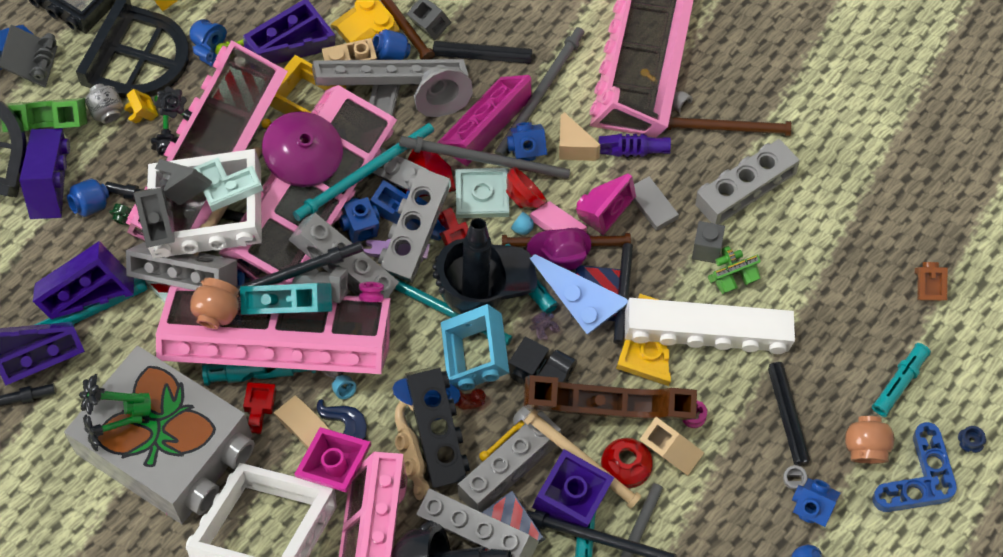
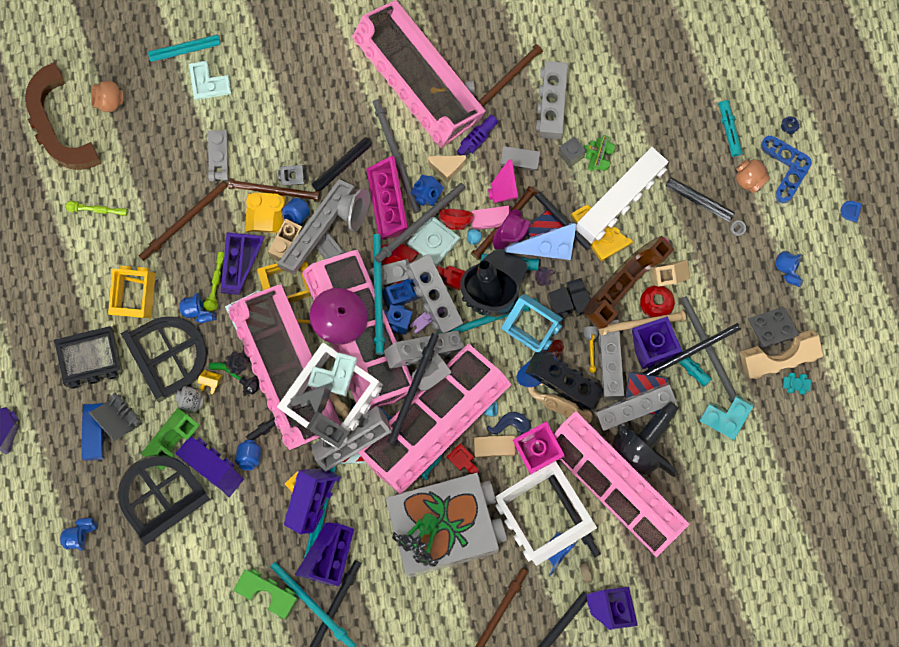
camera: 50 degrees left, 15 degrees up
dark green plate [109,203,132,225] -> none
nougat piece [190,278,239,329] -> none
teal slope [240,283,332,315] -> none
dark pink bush [359,282,384,302] -> none
blue brick [792,478,841,527] -> none
dark orange bracket [915,262,948,301] -> none

